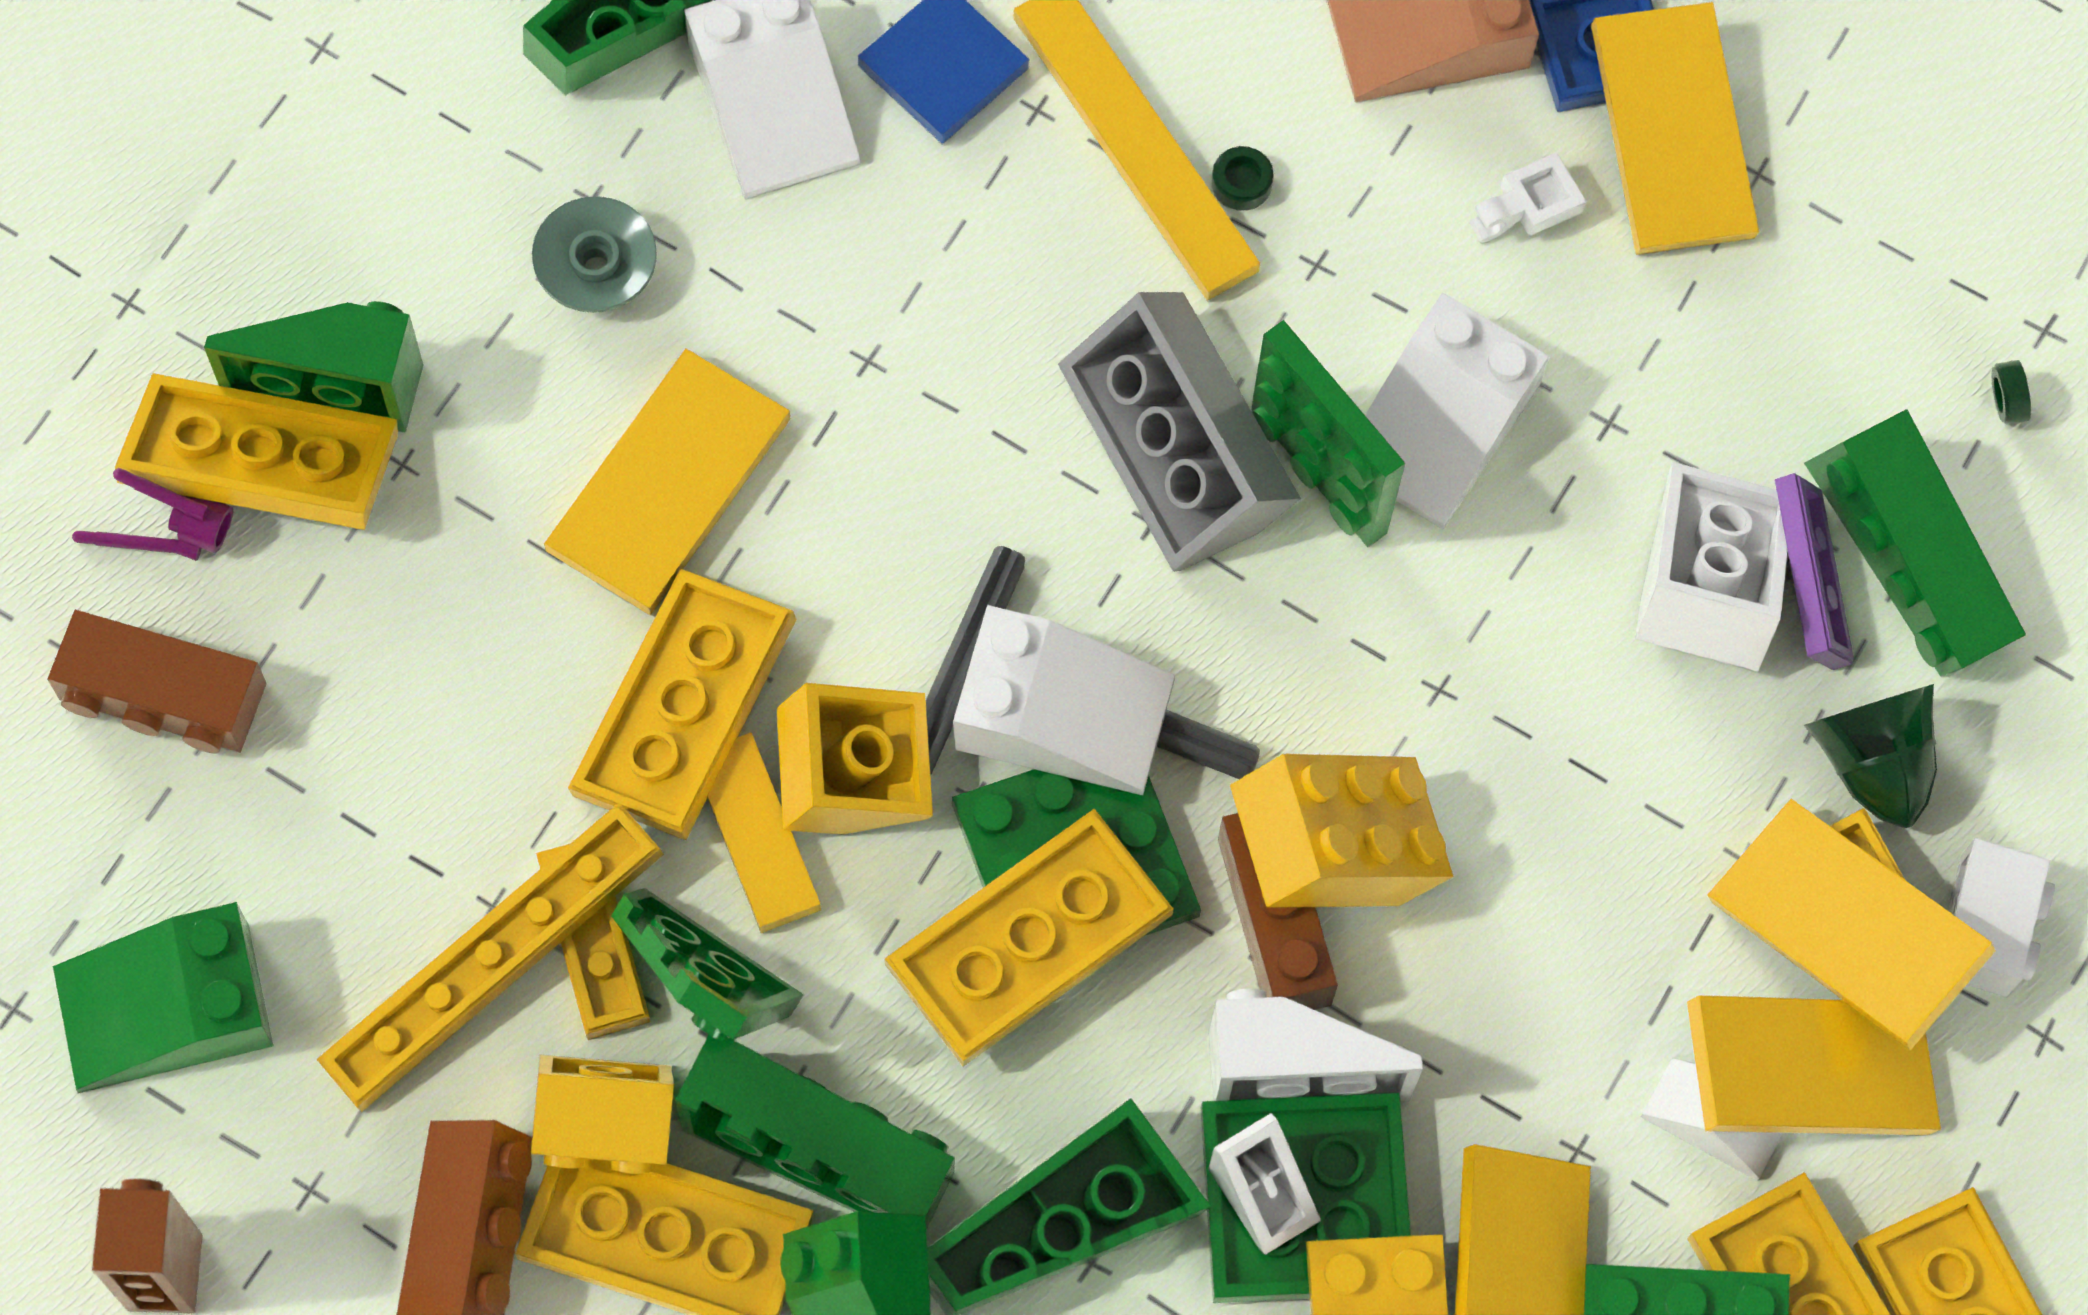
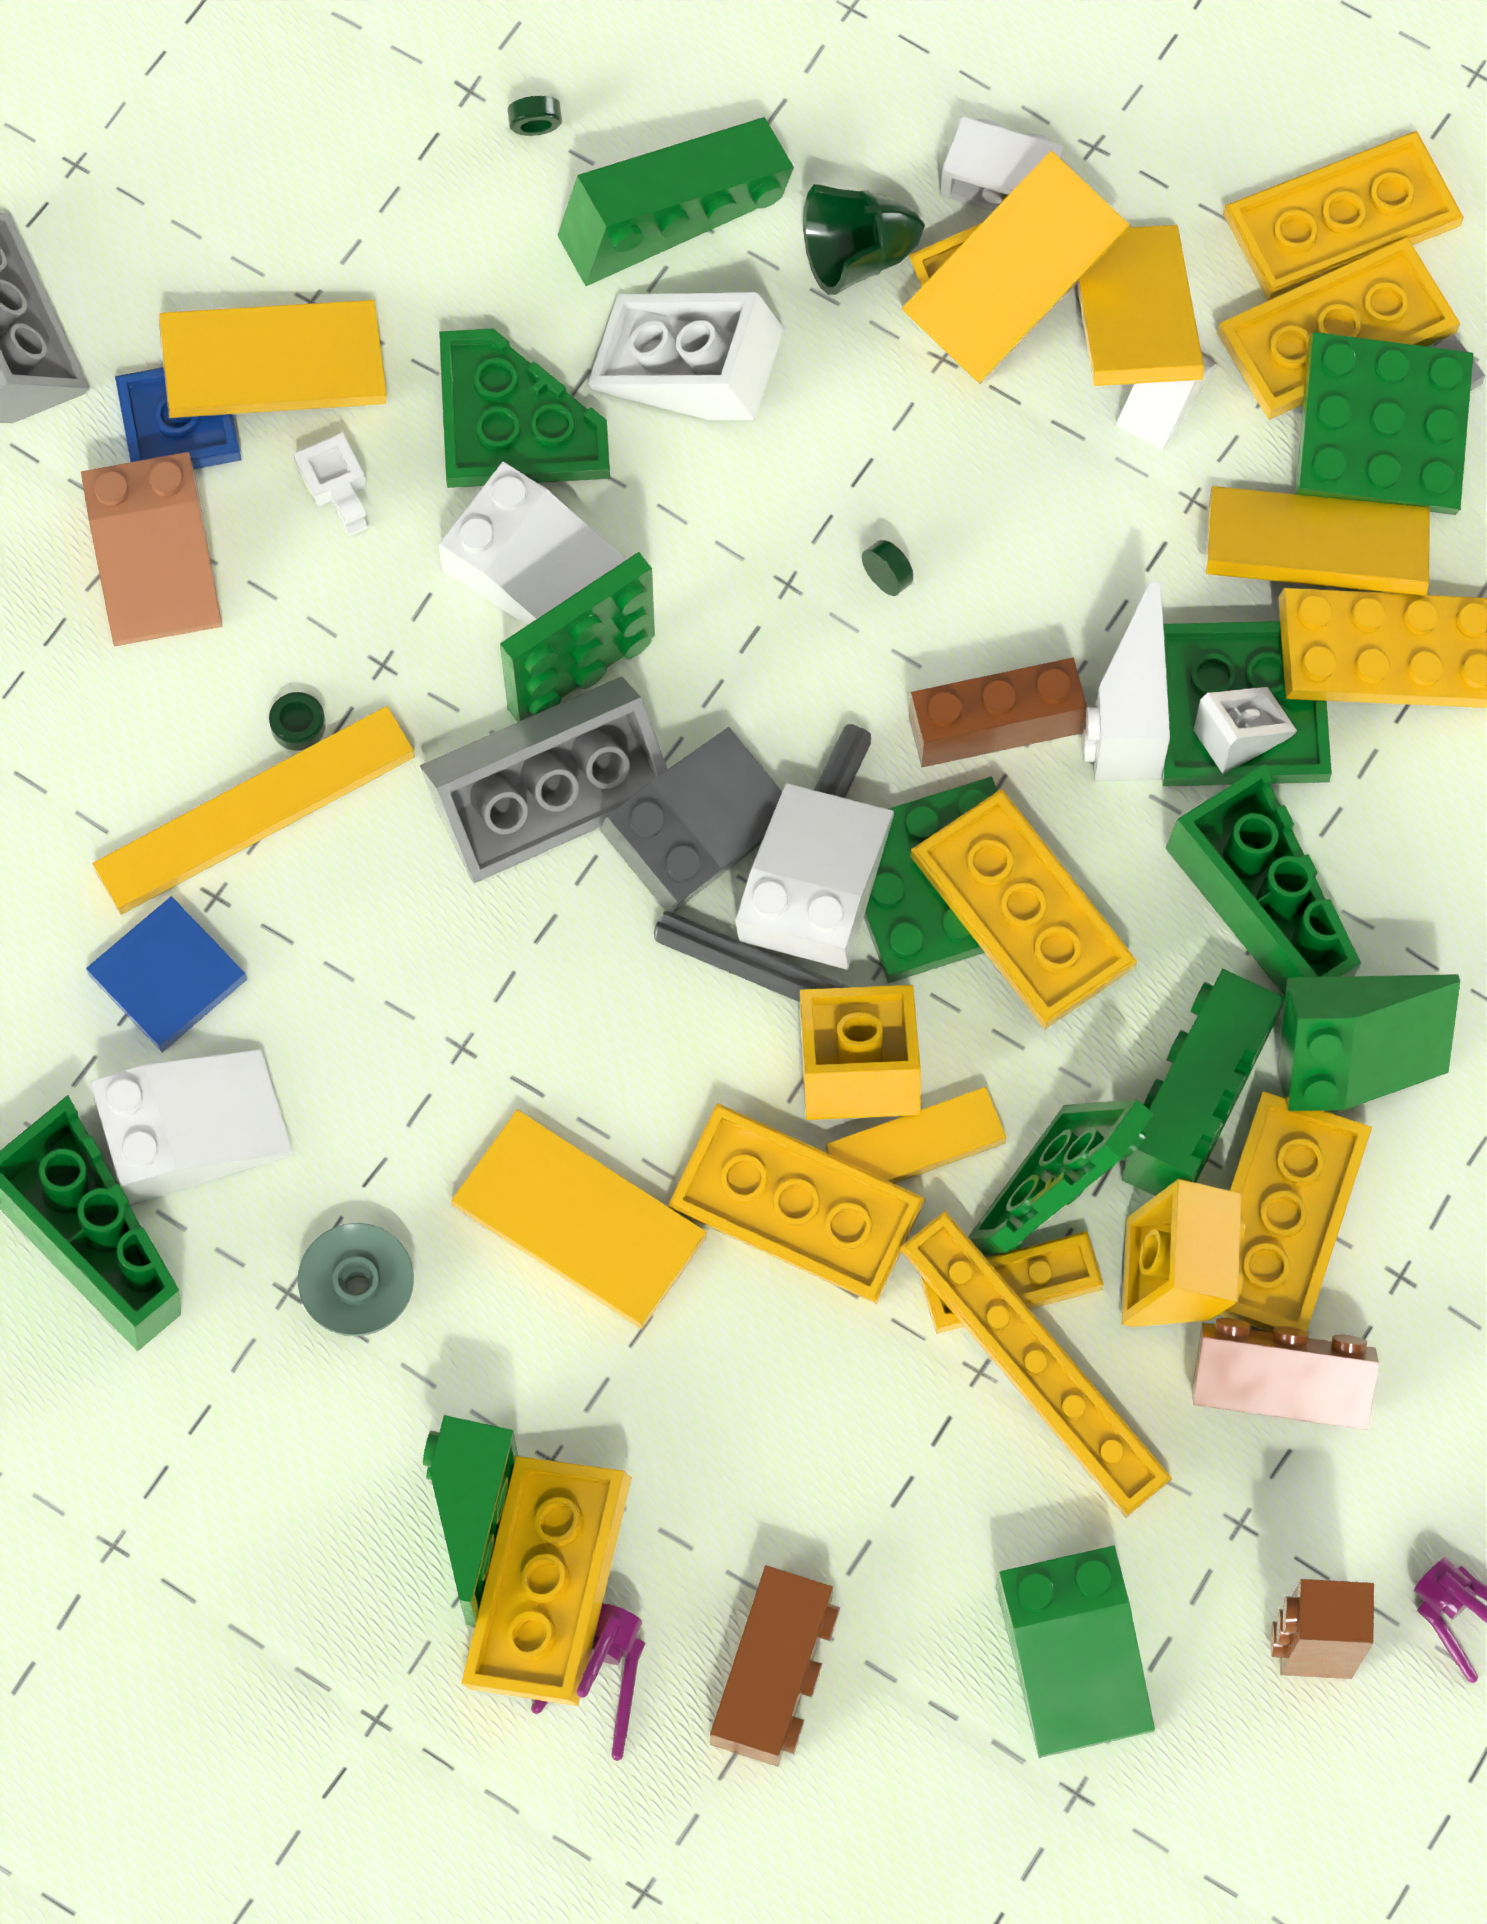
camera: 85 degrees left, 0 degrees up
yellow brick [1230,754,1454,908] -> none
medium lavender tile [1775,473,1854,670] -> none
none -> green plate [439,328,610,488]
none -> dark grey slope [599,727,782,913]
none -> dark green tile [861,540,913,596]

